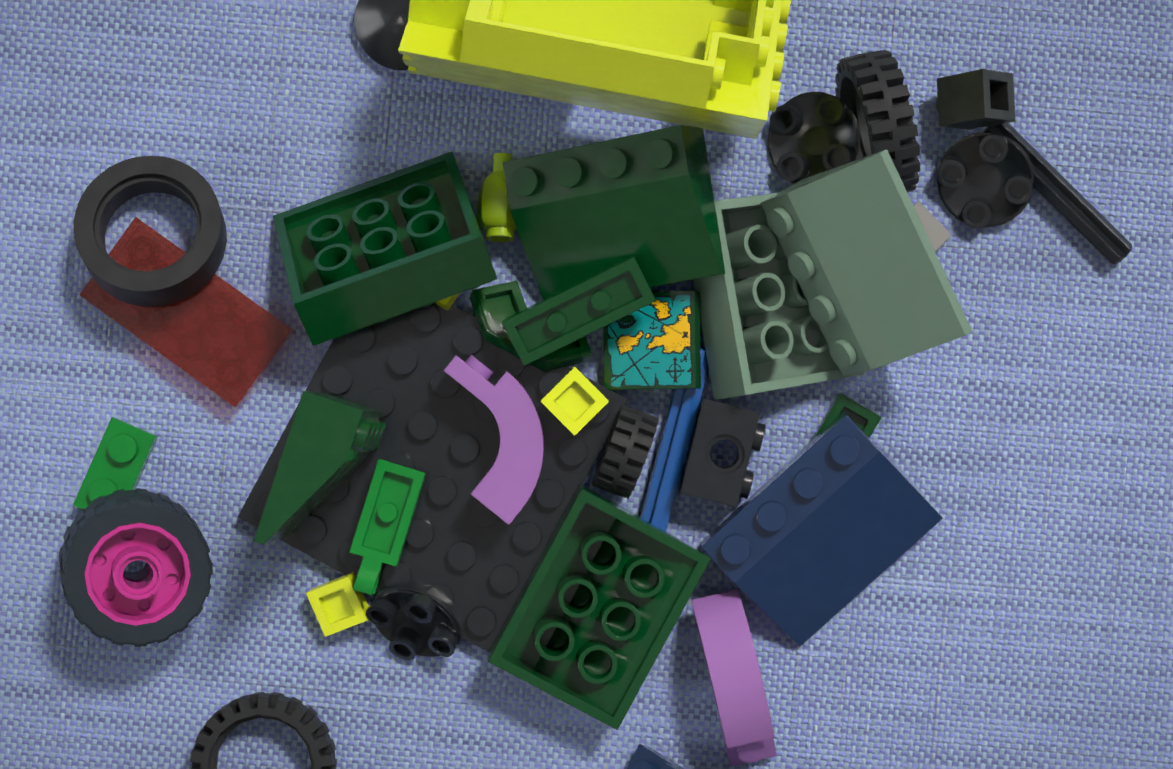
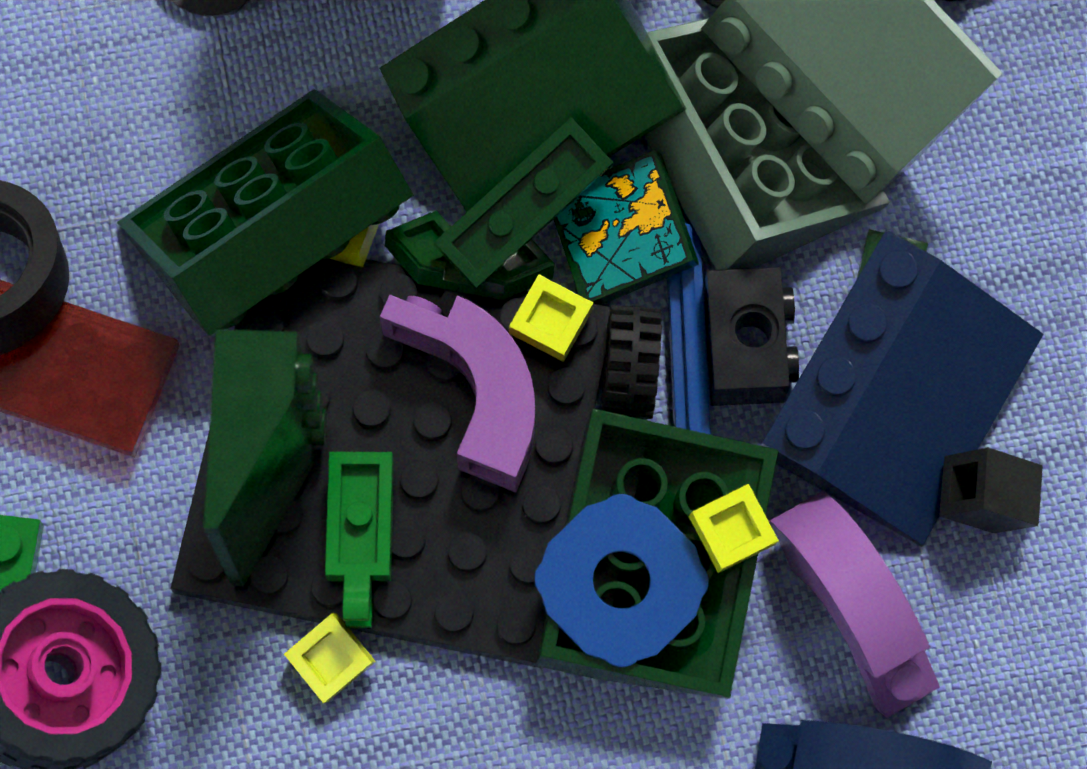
camera: 15 degrees left, 15 degrees down
black dish [366,586,461,660] -> none
lime plant [477,153,517,242] -> none
none -> blue piece [534,494,708,668]
none -> neon yellow plate [689,484,779,573]
none -> pearl dark grey brick [939,447,1043,533]

